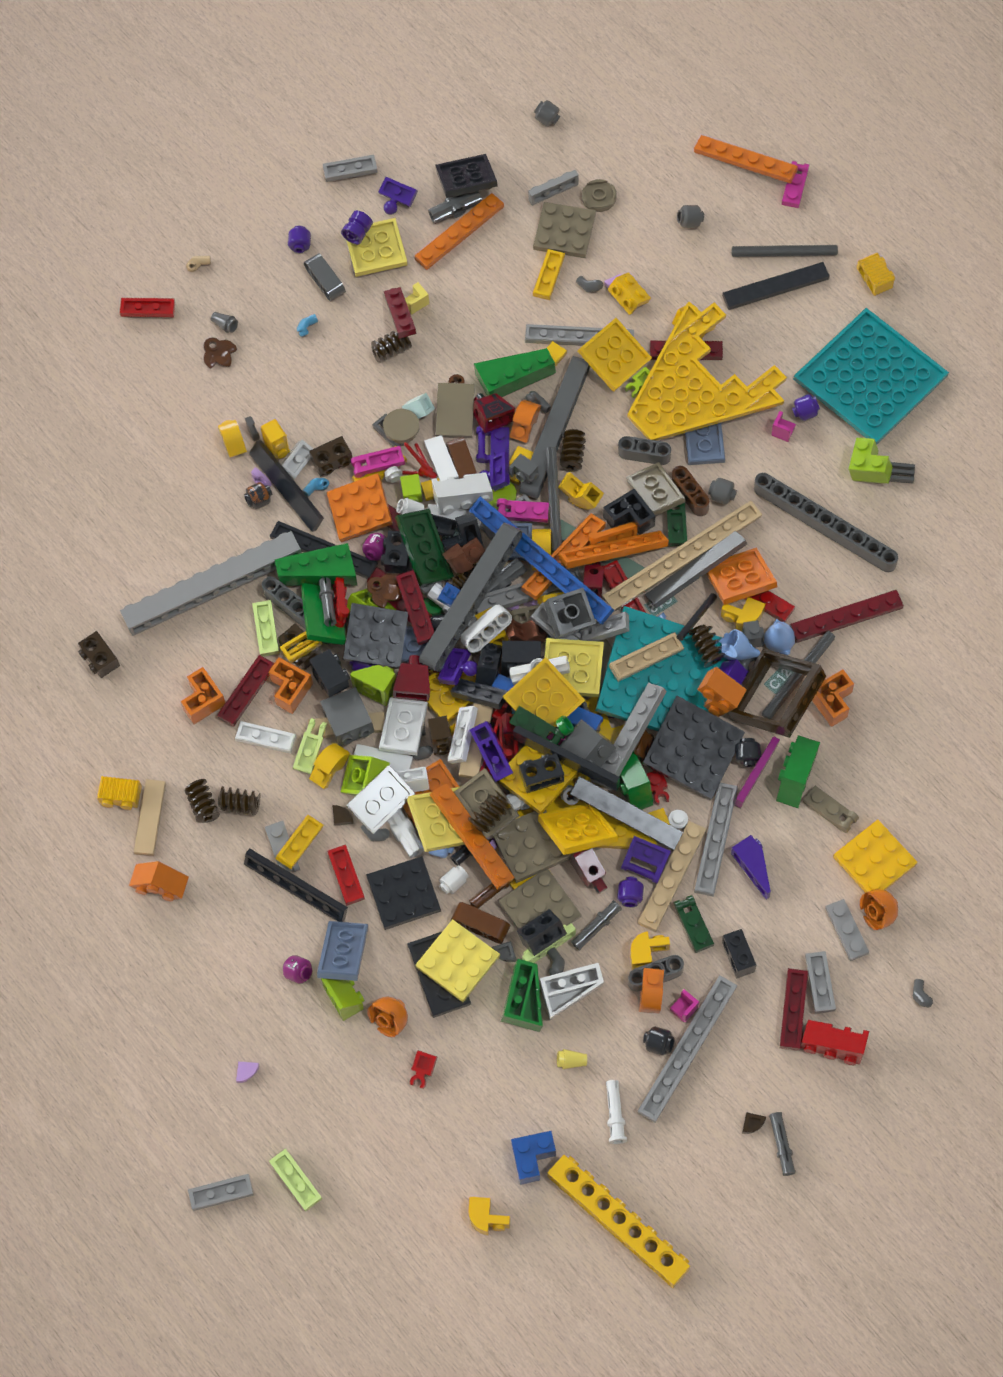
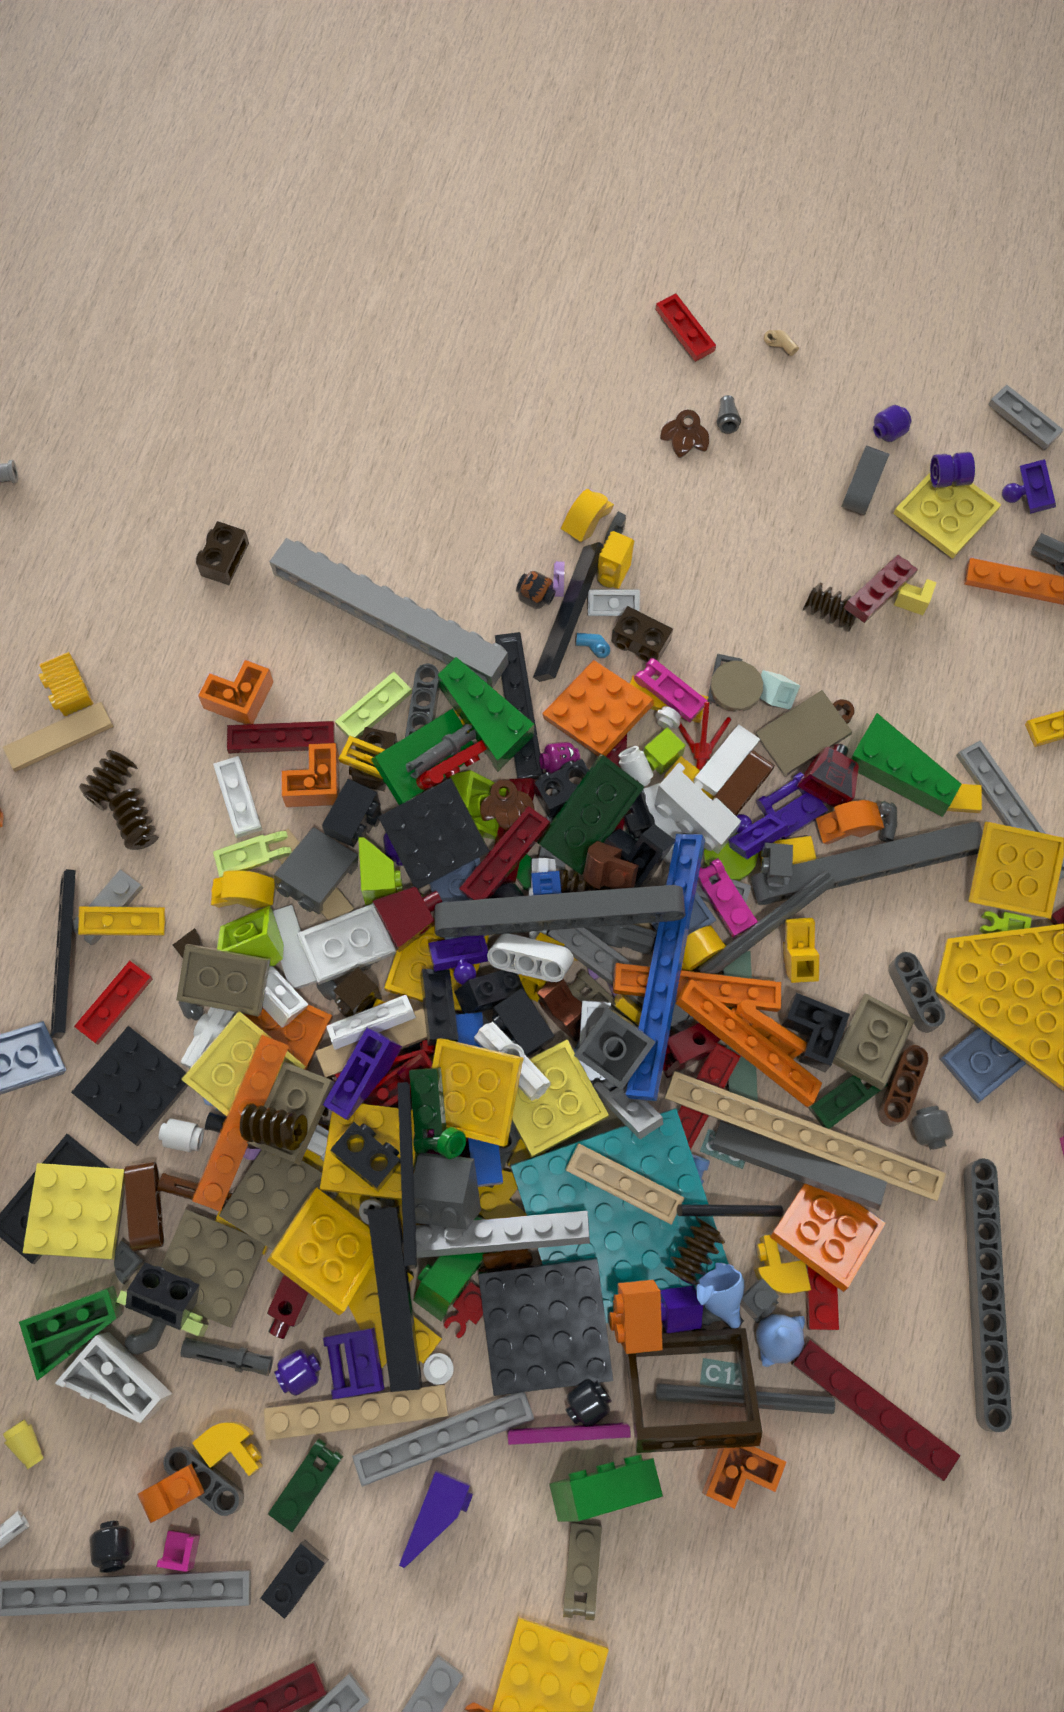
camera: 50 degrees right, 5 degrees up
dark azure arm [297,314,318,337] -> none
dark brown piece [560,429,586,471] -> none

